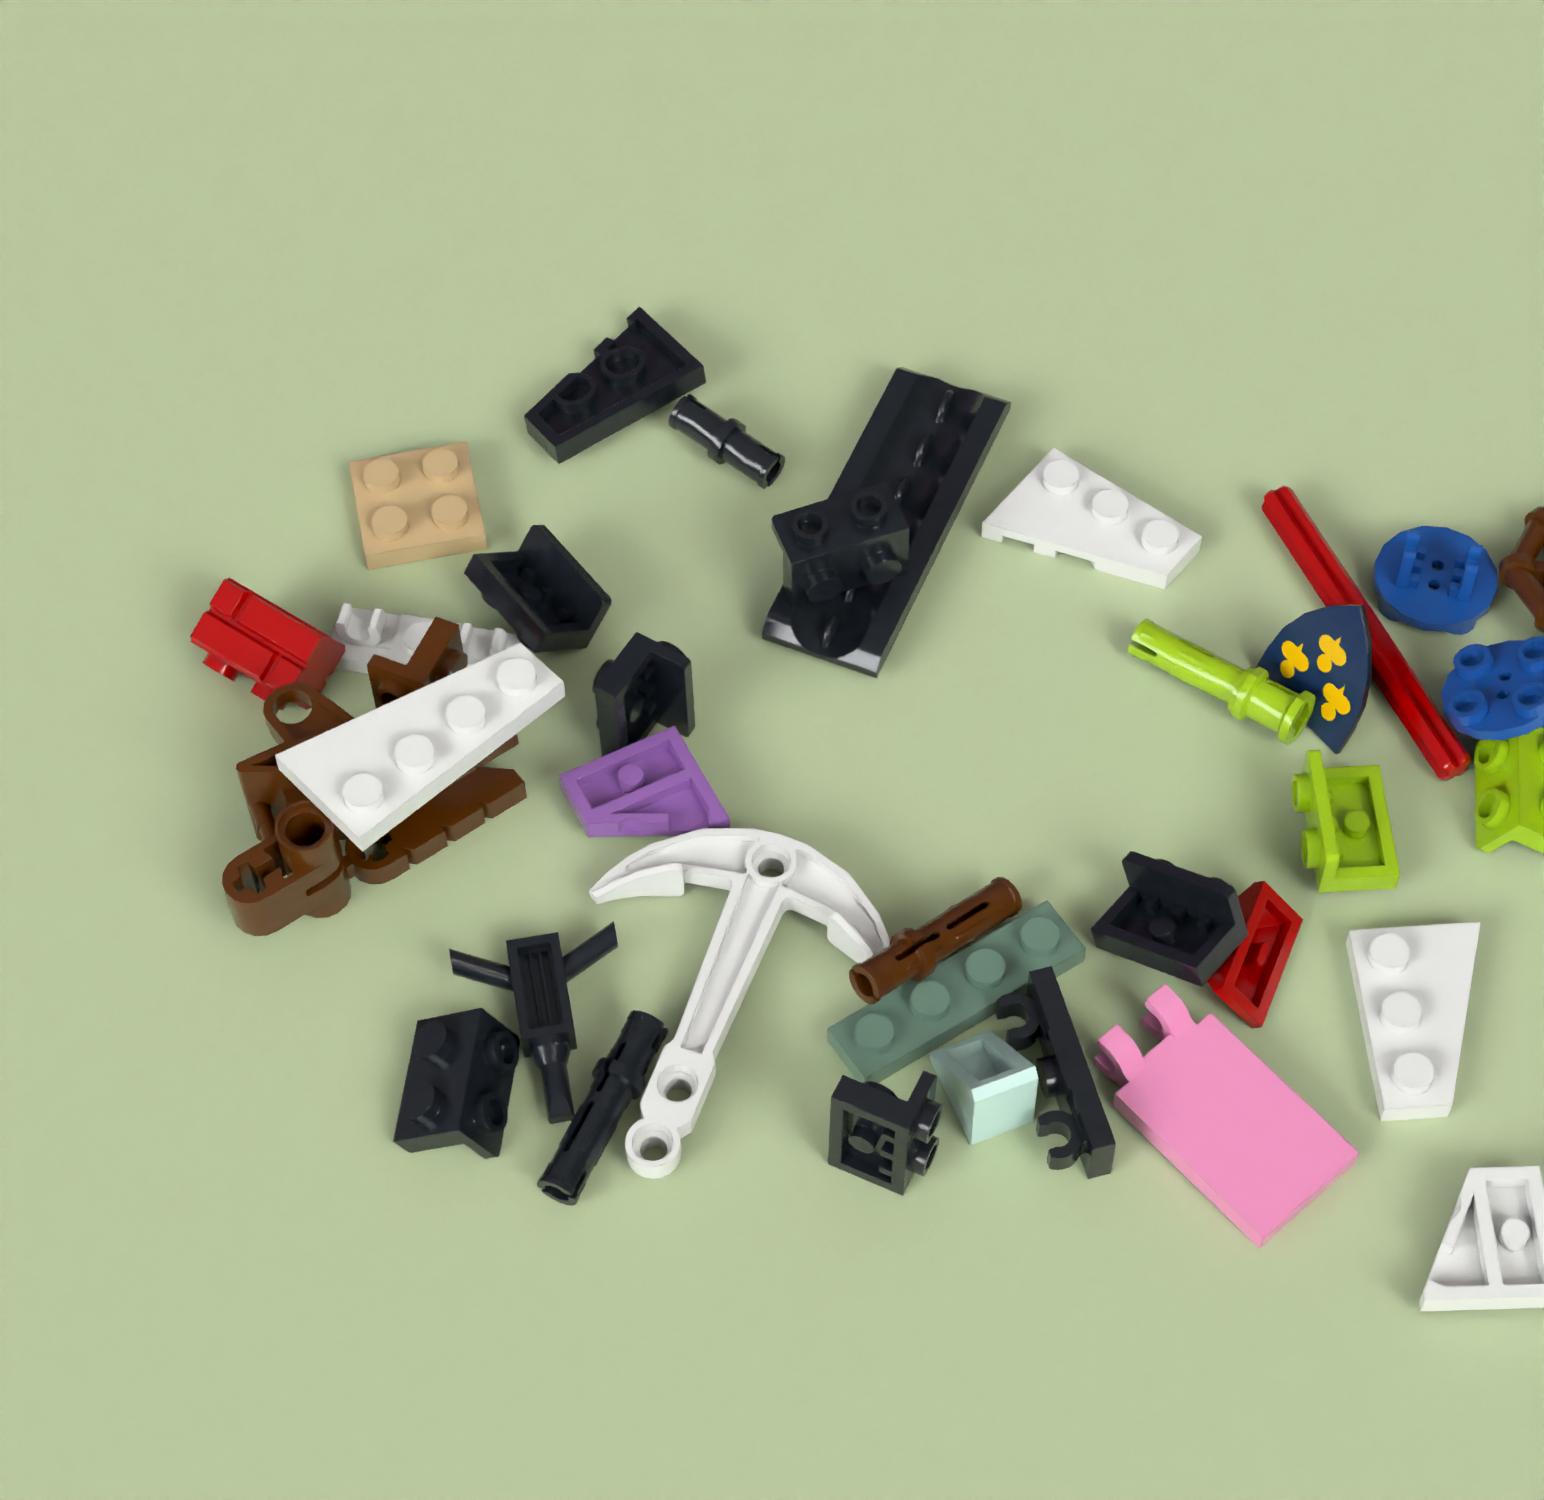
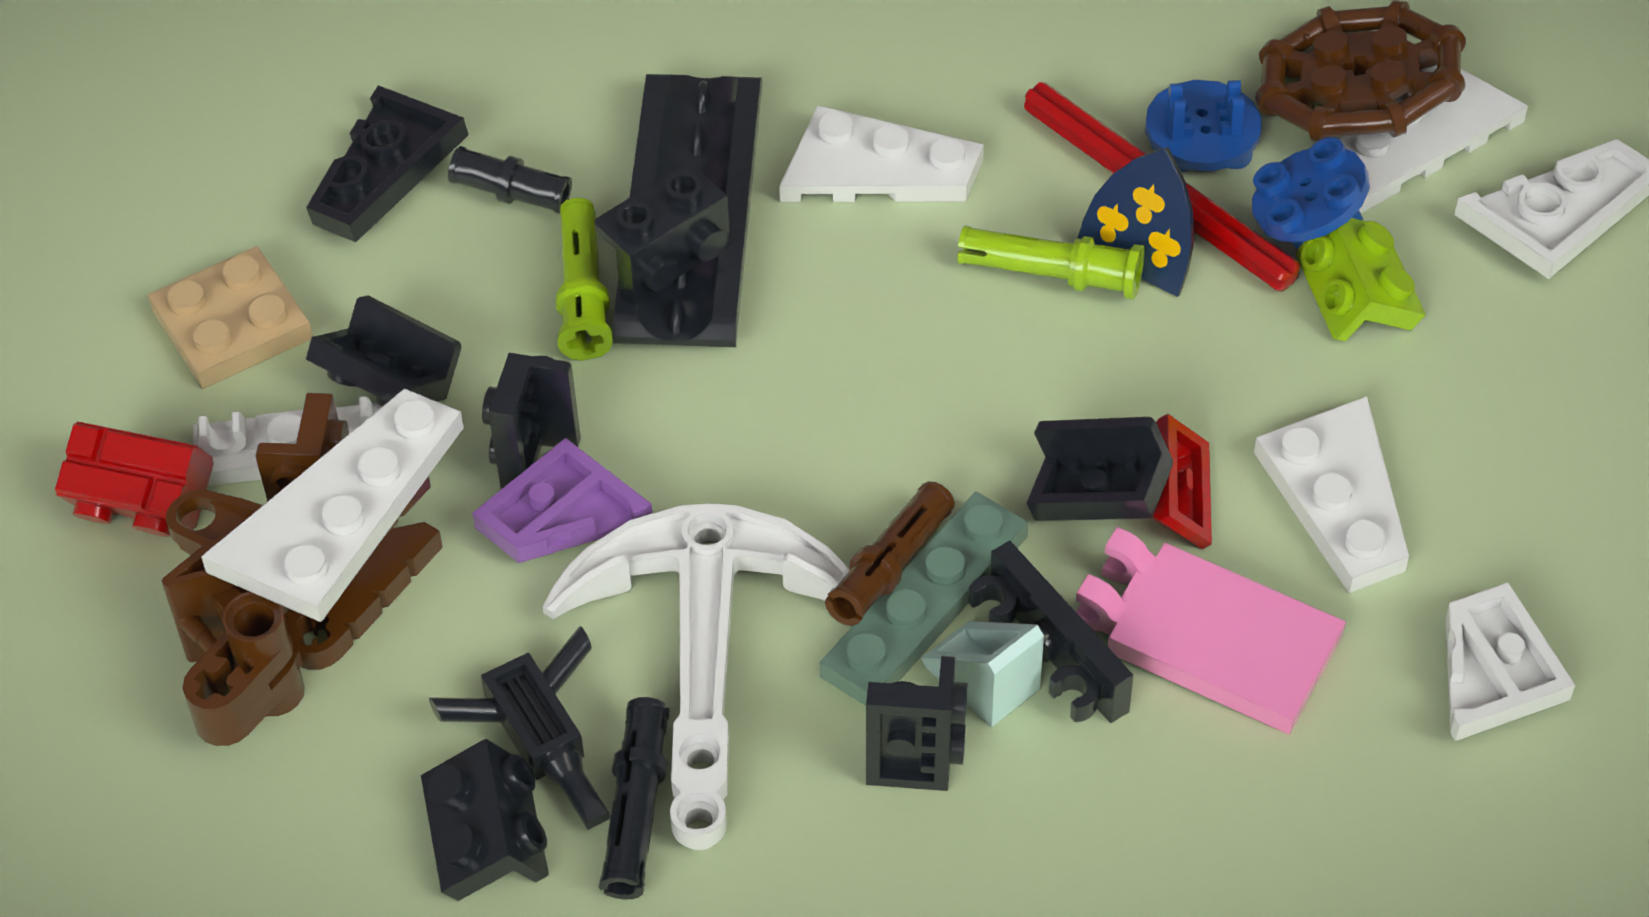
camera: 20 degrees left, 5 degrees down
lime bracket [1291,750,1400,893] -> none
none -> lime pin [555,198,612,361]

